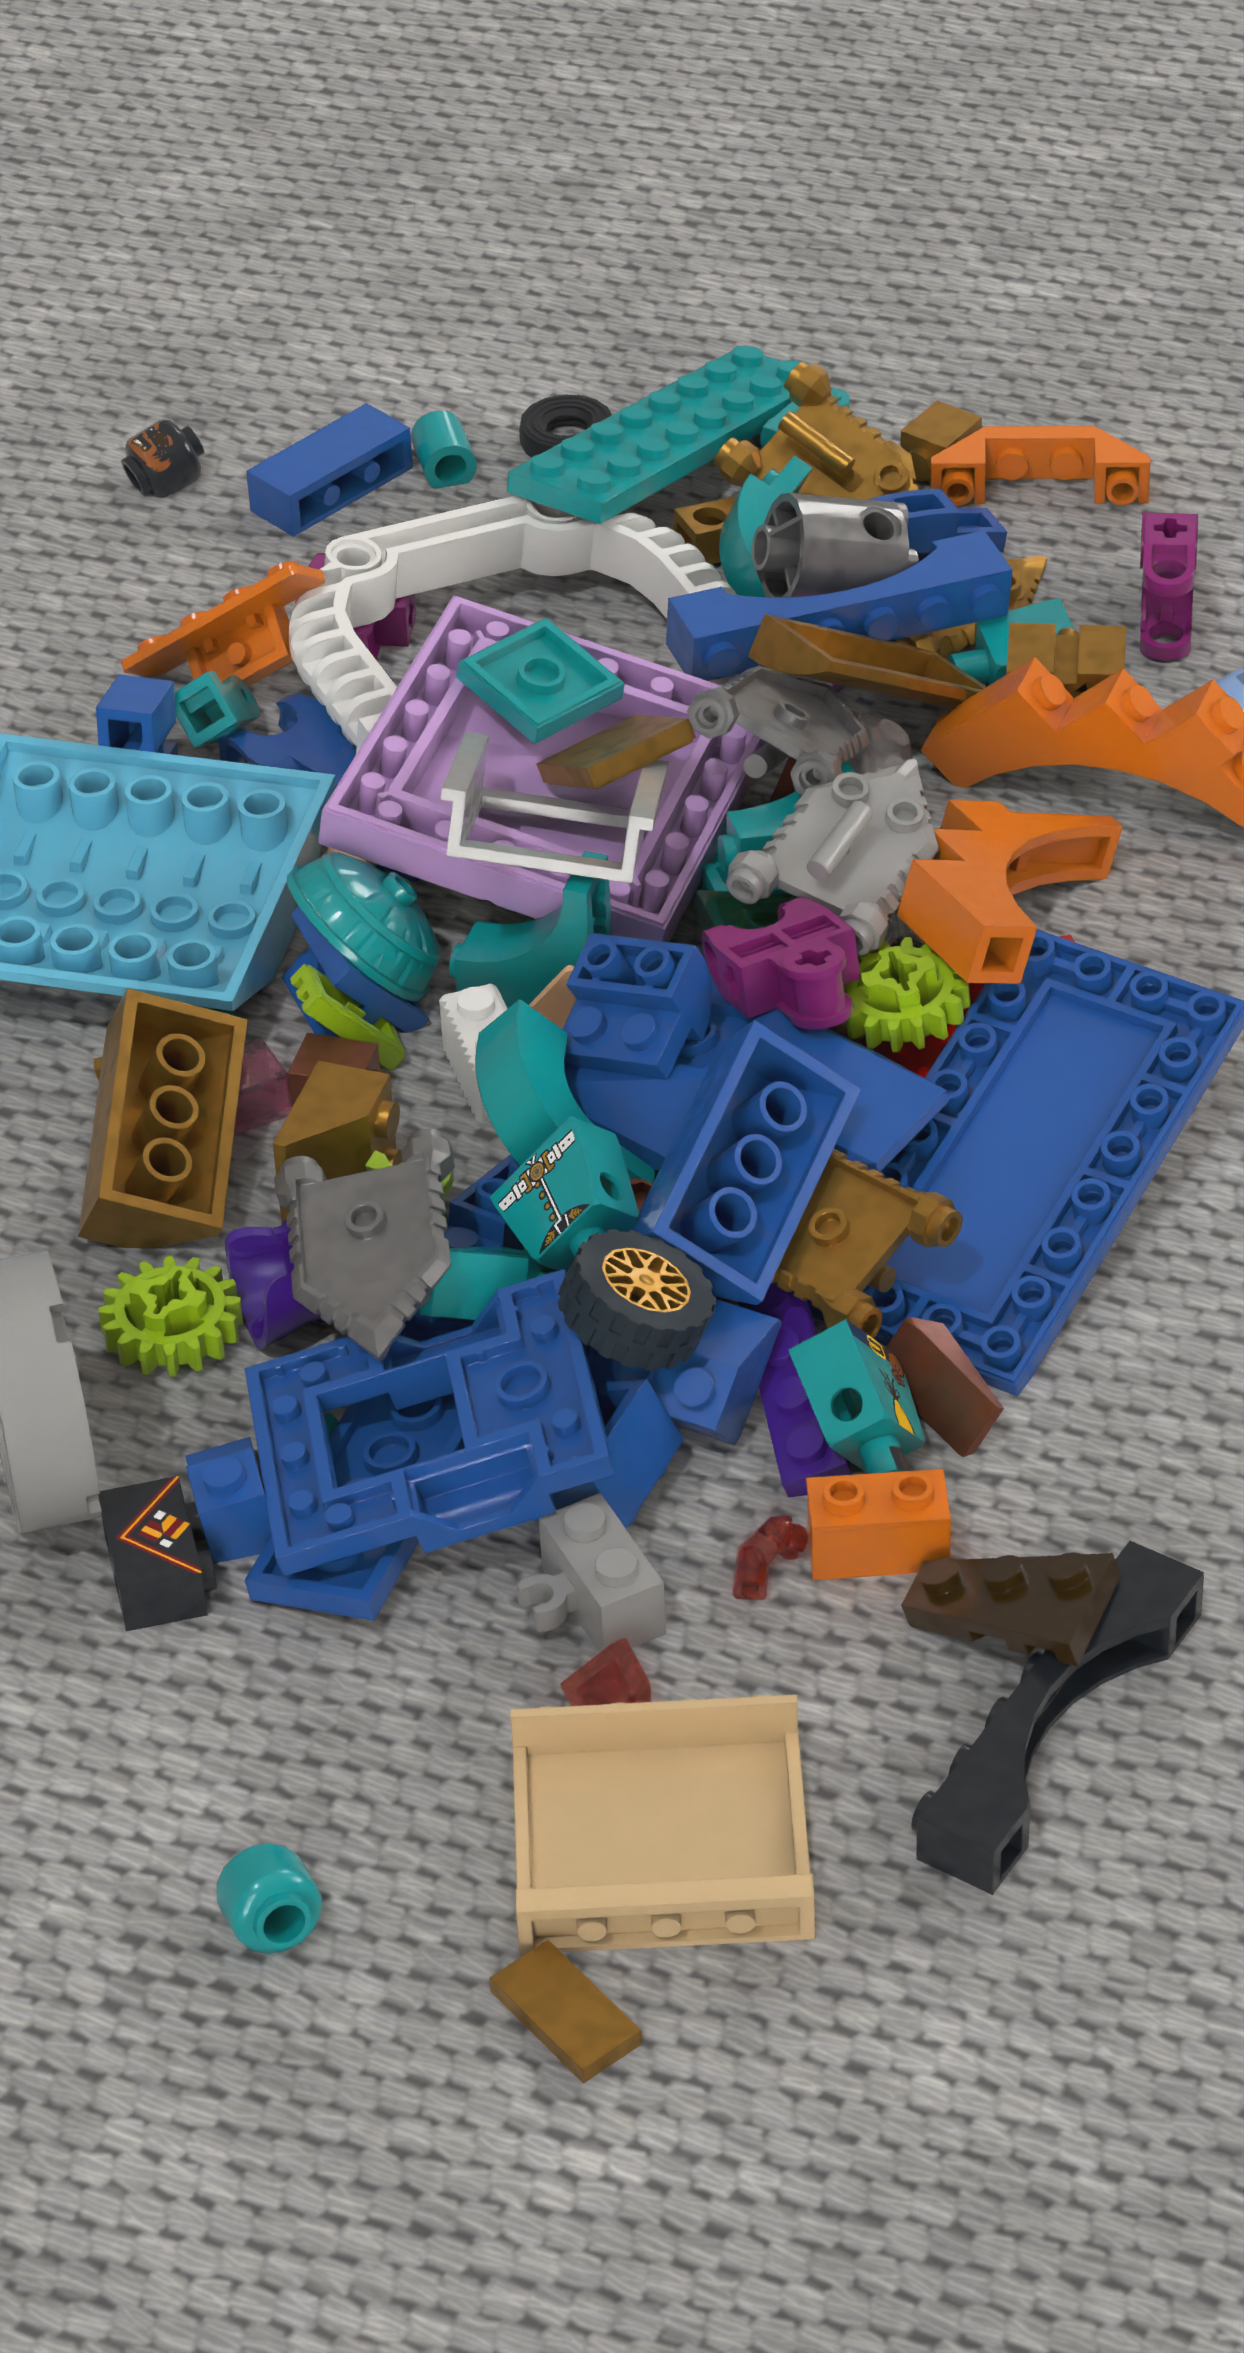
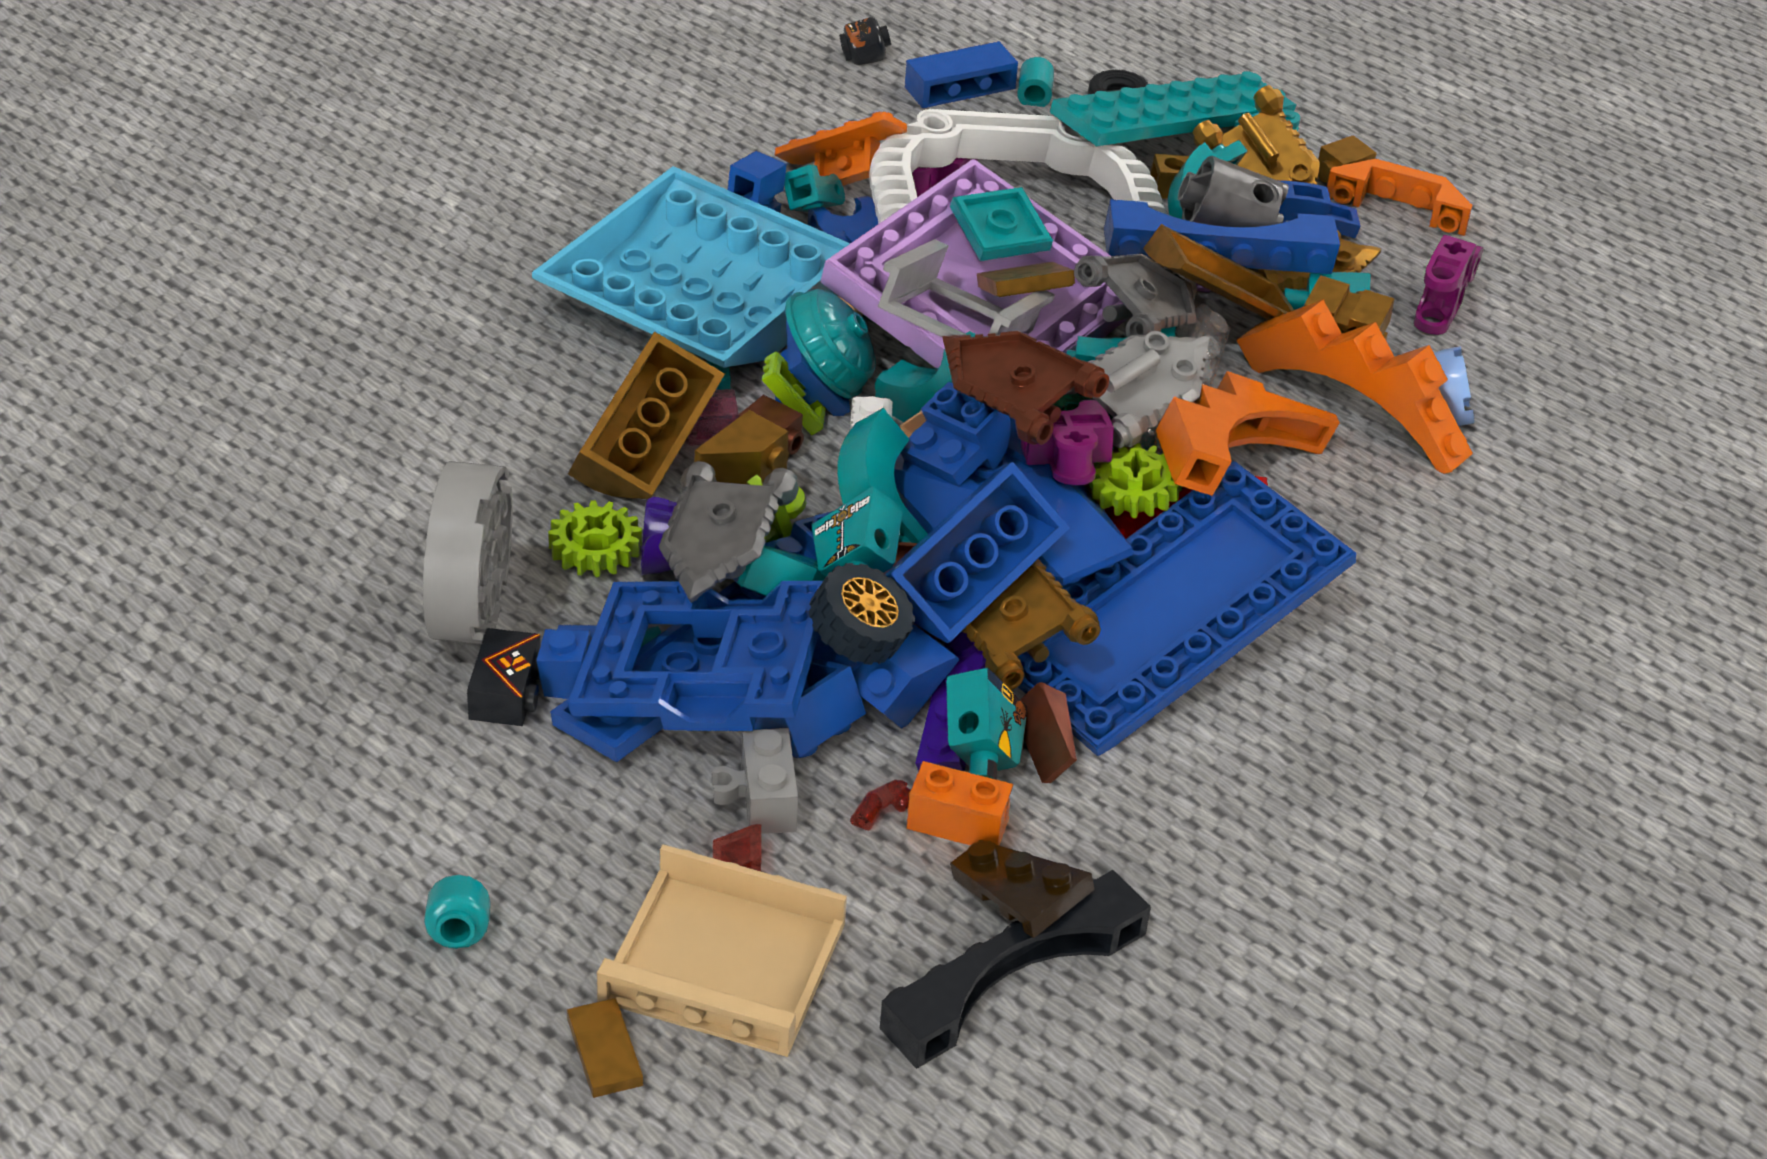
camera: 15 degrees right, 0 degrees up
none -> copper shield [942,331,1109,445]

